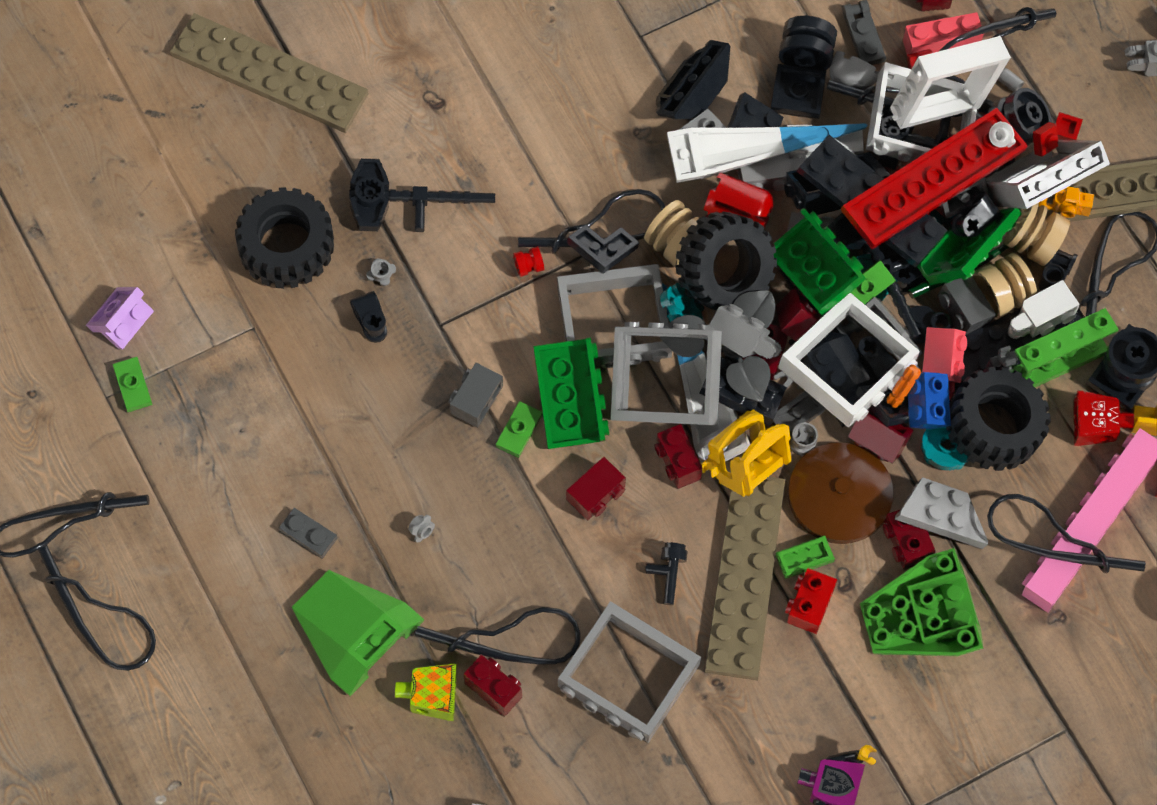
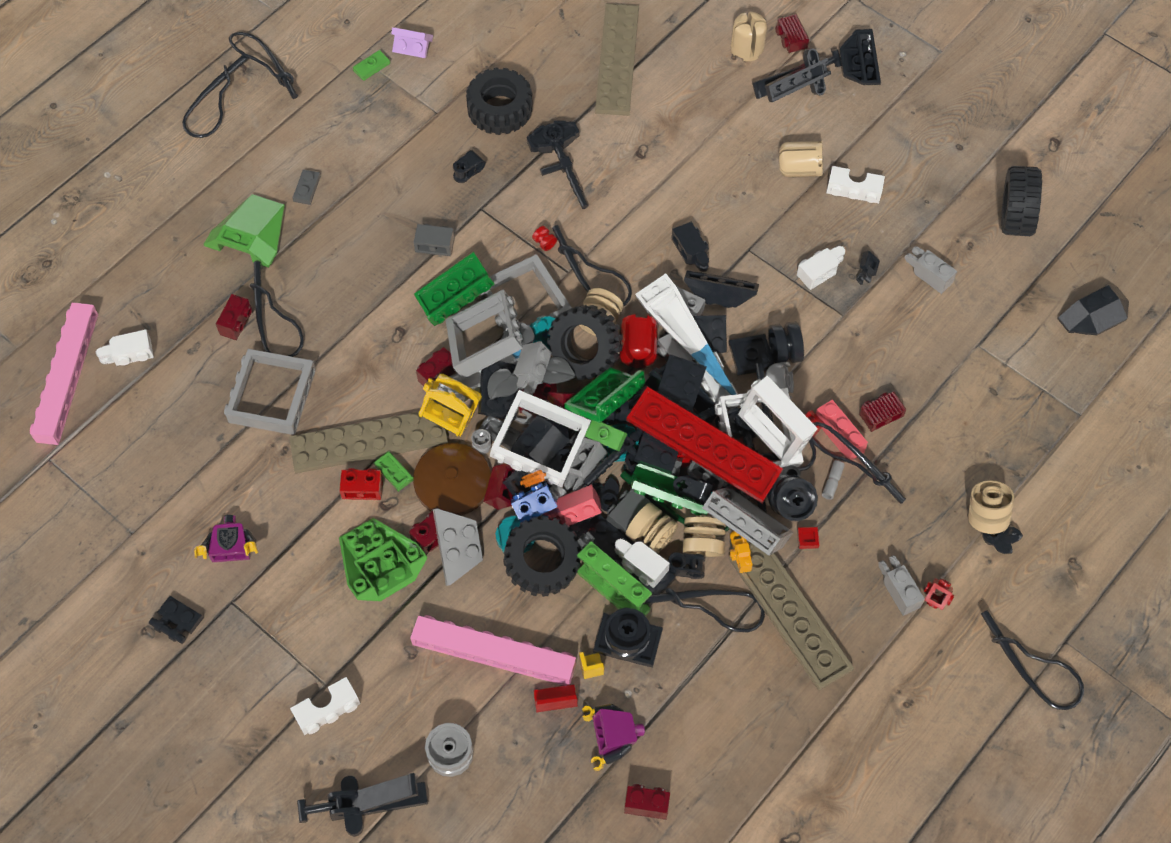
camera: 70 degrees right, 5 degrees down
light grey plate [366,258,396,286] -> none
lime torso [395,664,457,721] -> none
light grey plate [409,515,435,543] -> none
bright green plate [496,401,542,458] -> none
dark red brick [566,457,626,521] -> none
black plate [567,224,639,274] -> none
black piece [645,542,688,605] -> none
dark grey plate [842,0,886,65] -> none
black piece [987,494,1146,574] -> none
white plate [989,121,1016,148] -> none
red plate [1033,122,1058,157] -> none
torso [1073,391,1134,446] -> none
none -> white arch [290,677,360,735]
none -> black hinge [671,221,709,273]

